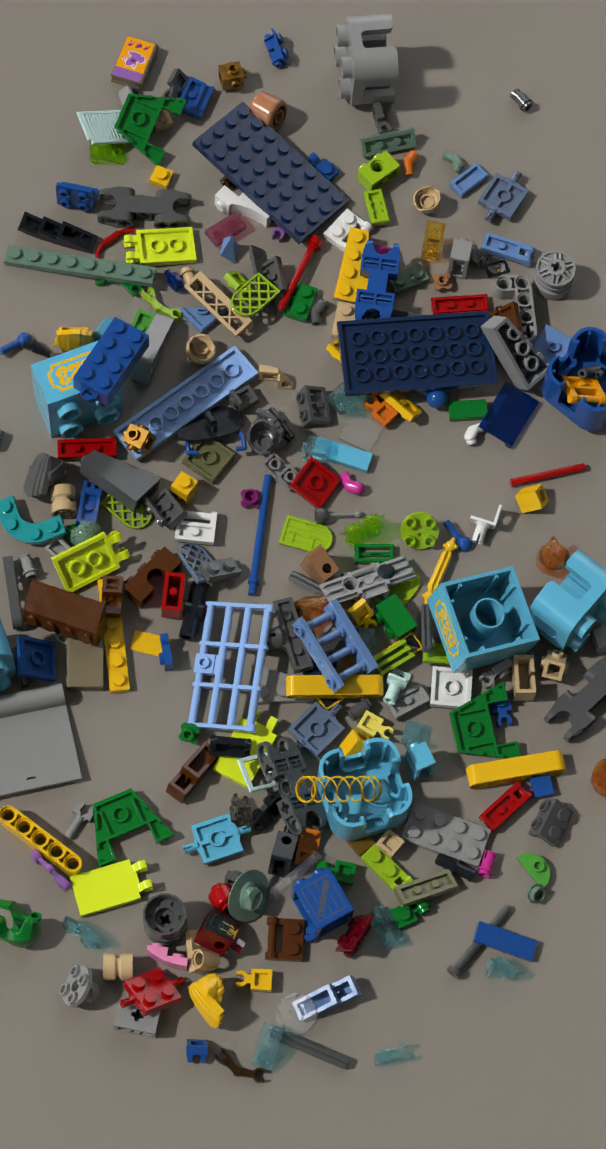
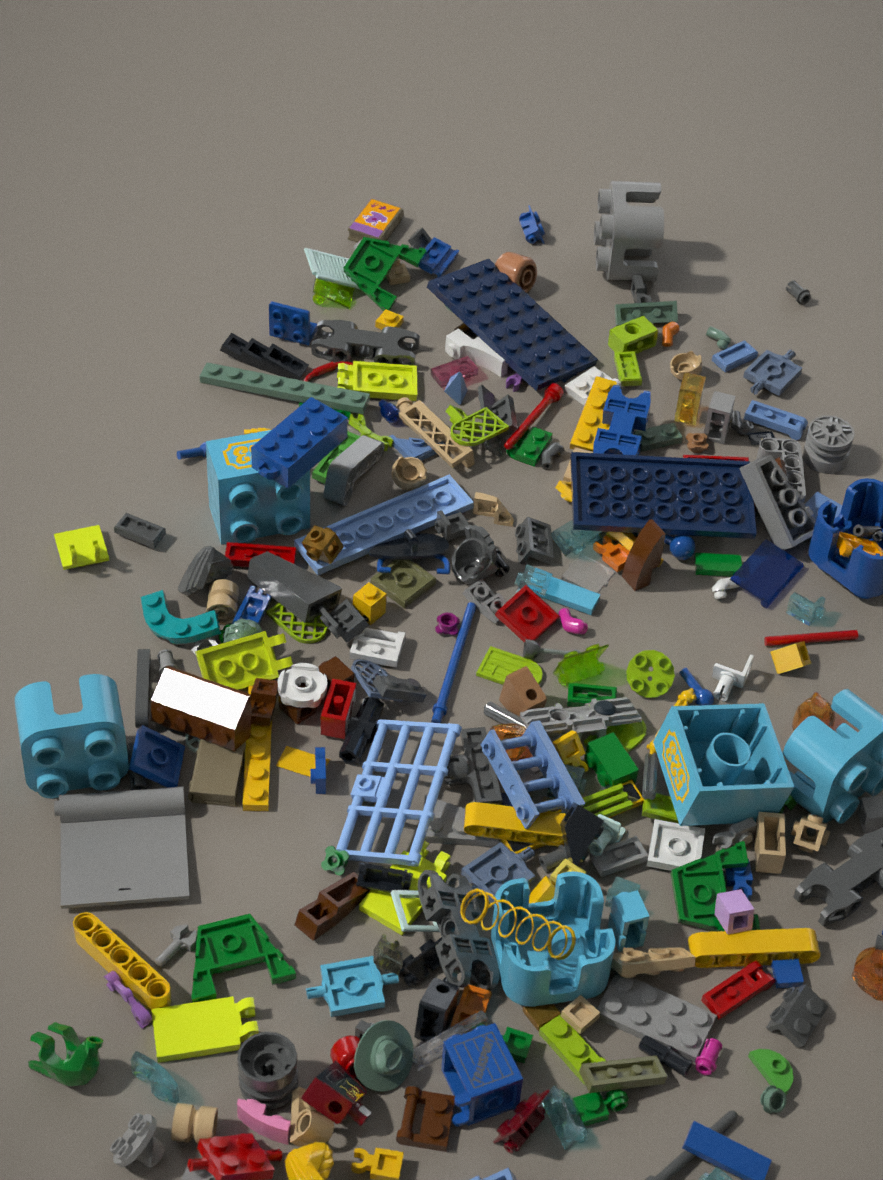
camera: 10 degrees right, 20 degrees down
pearl gold brick [218,61,247,91] -> none
blue plate [308,152,339,182] -> none
none -> white plate [278,663,327,708]
none -> black slope [560,802,604,865]
none -> tan wing [611,948,695,978]
none -> reddish brown slope [622,519,666,591]
none -> lavender brick [715,889,754,935]
none -> clear light blue bracket [786,592,826,626]

